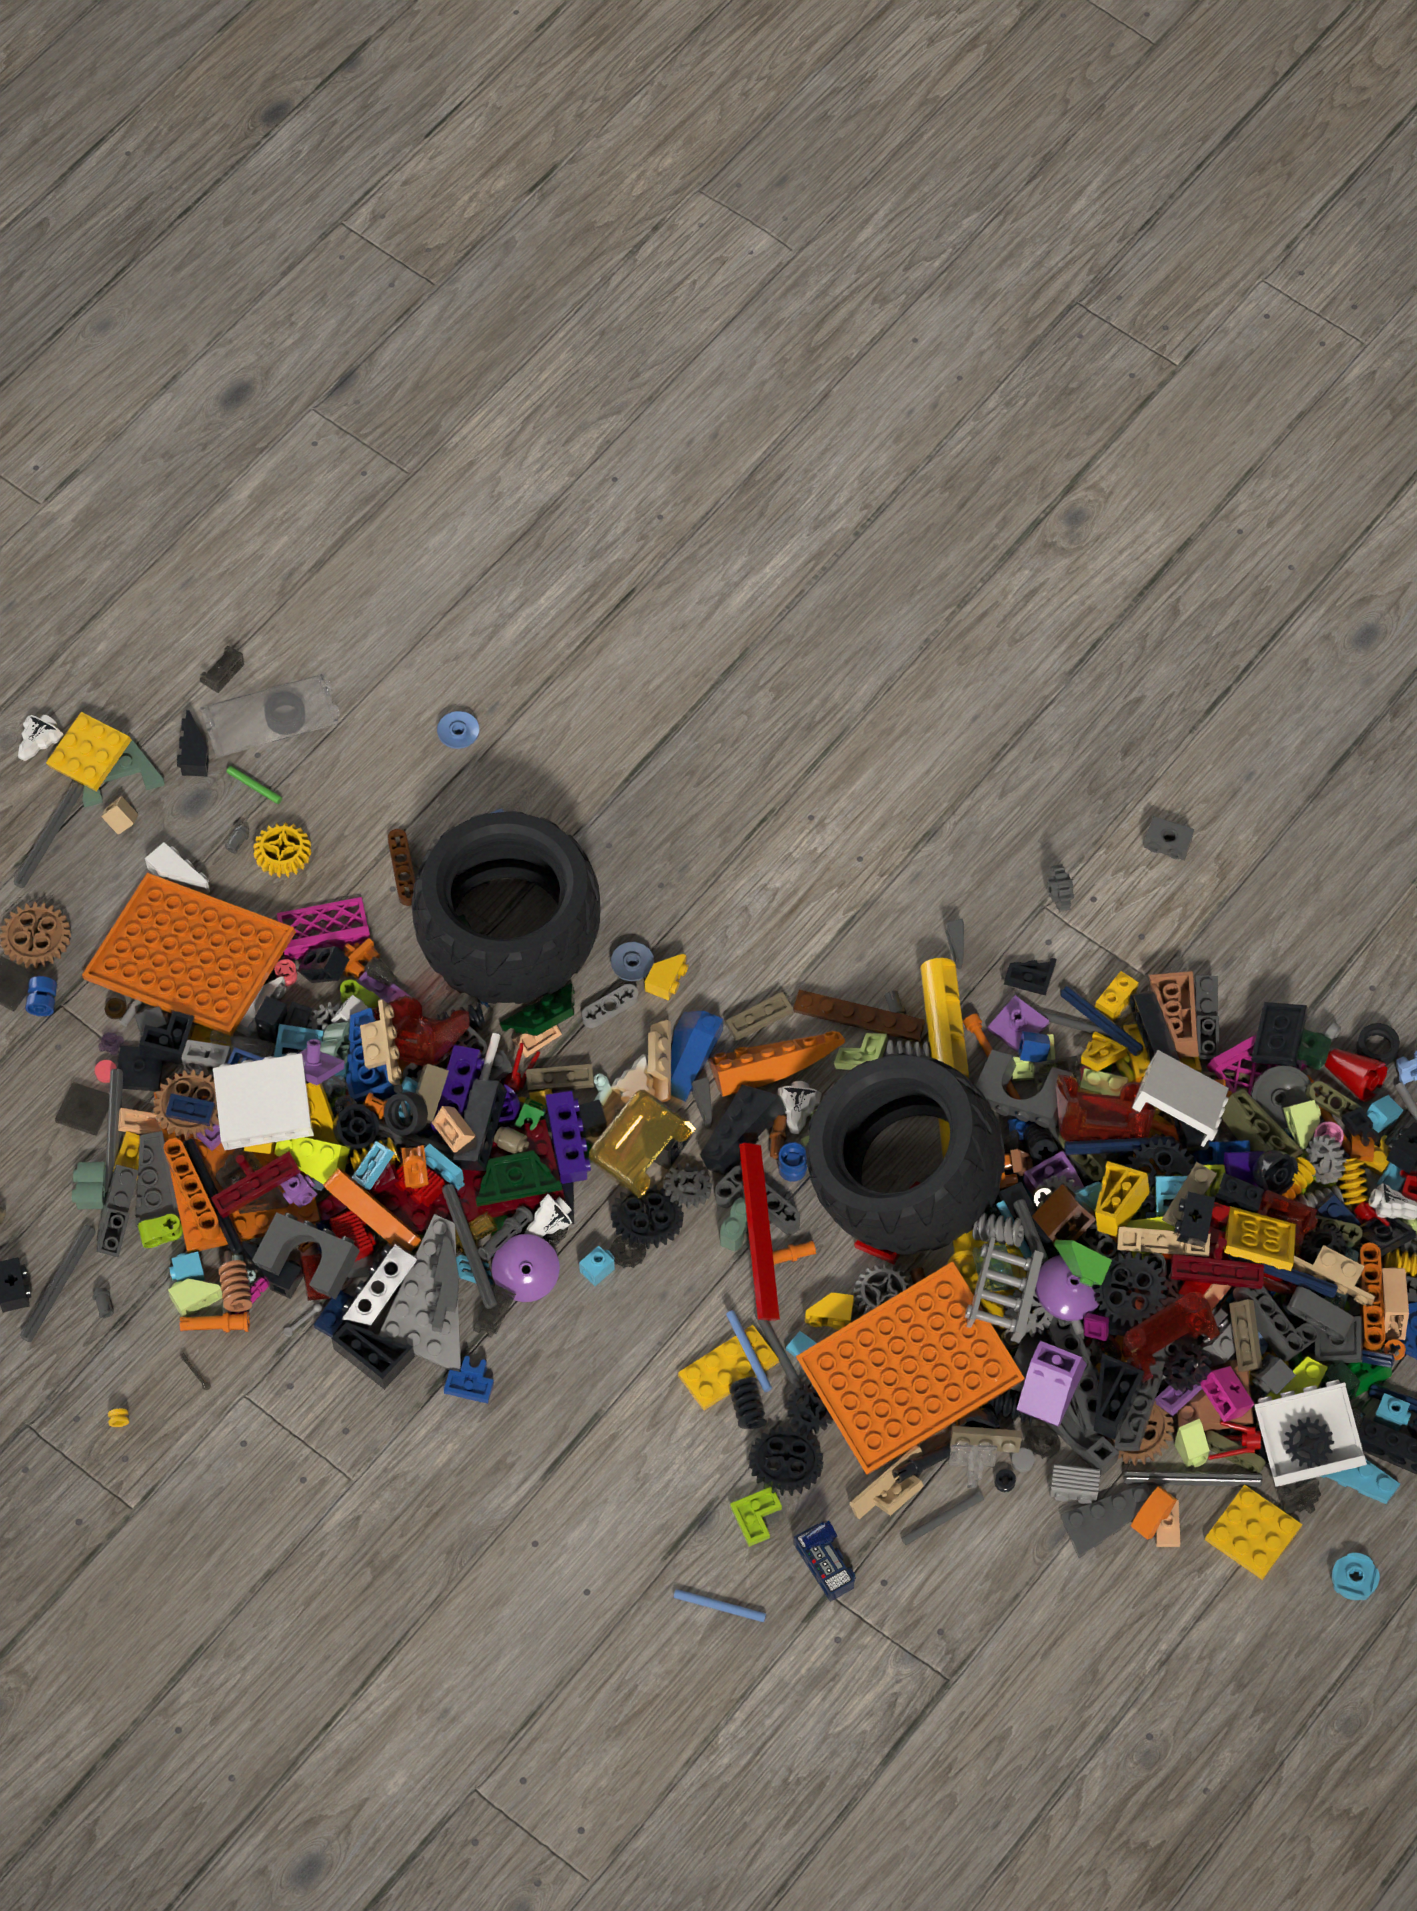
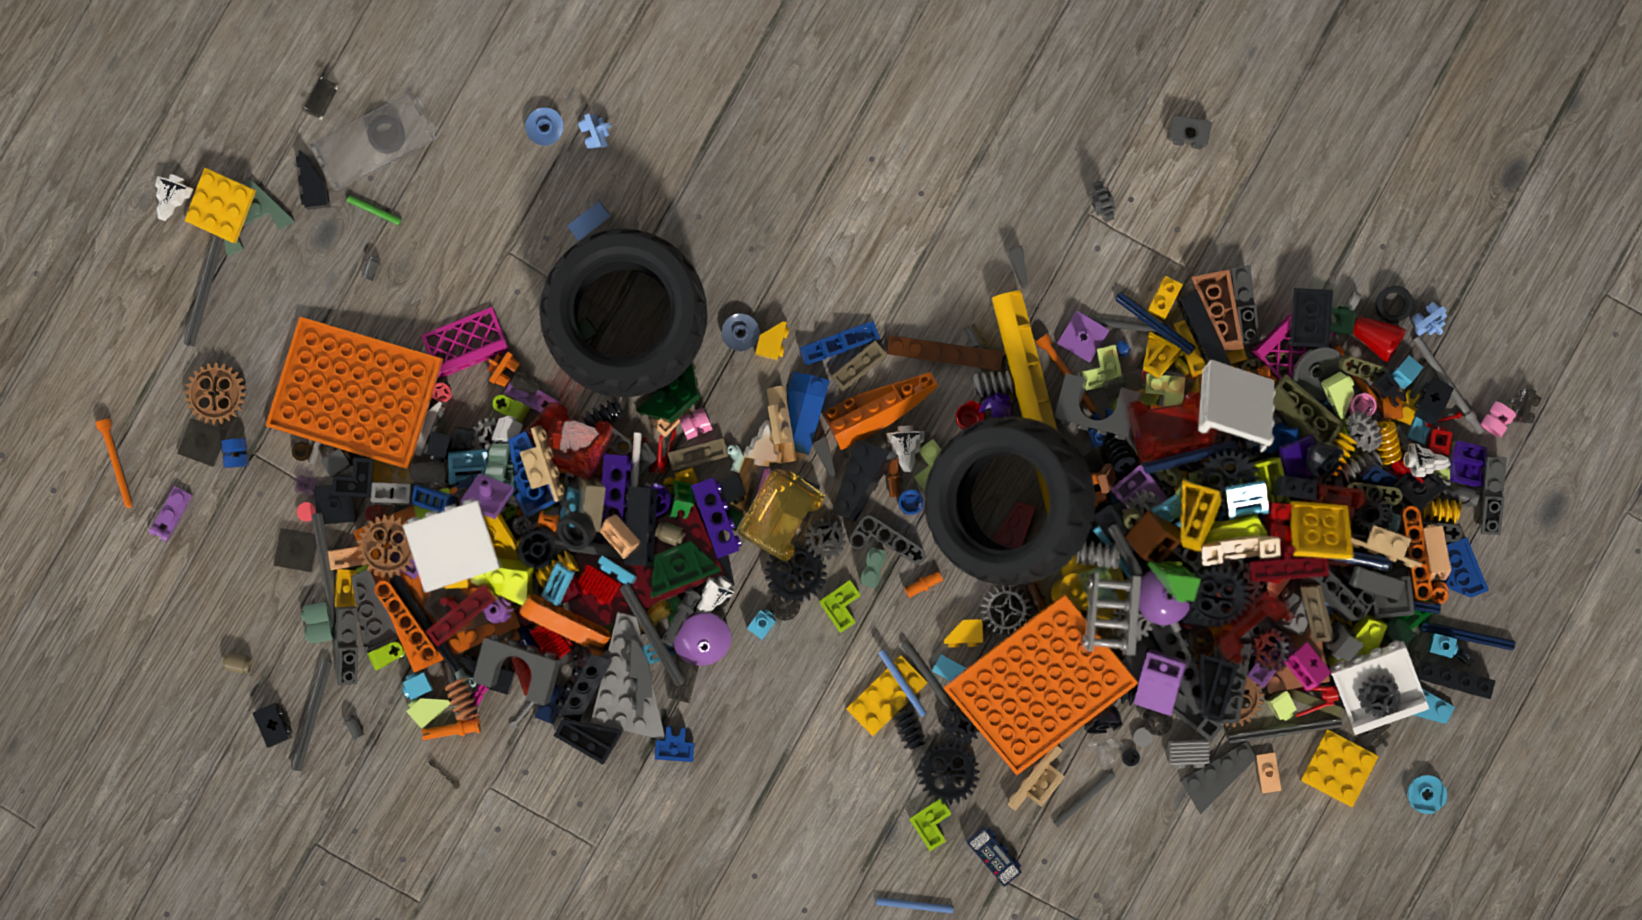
camera: 10 degrees left, 25 degrees up
tan panel [101,796,138,834] -> none
yellow bush [108,1408,129,1427] -> none
white slope [145,842,210,894] -> none
dark blue plate [165,1093,216,1126] -> none
yellow gear [253,822,312,878] -> none
black brick [297,946,350,983] -> none
reddish brown beam [388,829,415,906] -> none
orange hips [401,1145,429,1188] -> none
light grey beam [582,984,638,1028] -> none
red tile [739,1143,780,1321] -> none
clear blue cone [802,1521,838,1550] -> none
yellowish green plate [834,1033,888,1070] -> none
black pin [892,1441,956,1483] -> none
dark tan plate [950,1426,1022,1453] -> none
black wing [1004,958,1057,996] -> none
blue panel [1018,1031,1050,1064] -> none
magenta tile [1084,1313,1109,1341] -> none
orange slope [1131,1486,1177,1540] -> none
dark tan plate [1162,1162,1217,1227] -> none
black brick [1174,1191,1215,1247] -> none
none -> light blue hips [578,113,612,149]
none -> bright pink wheel [678,407,713,440]
none -> blue slope [799,321,880,366]
none -> lime plate [819,580,861,633]
none -> blue plate [1115,339,1131,358]

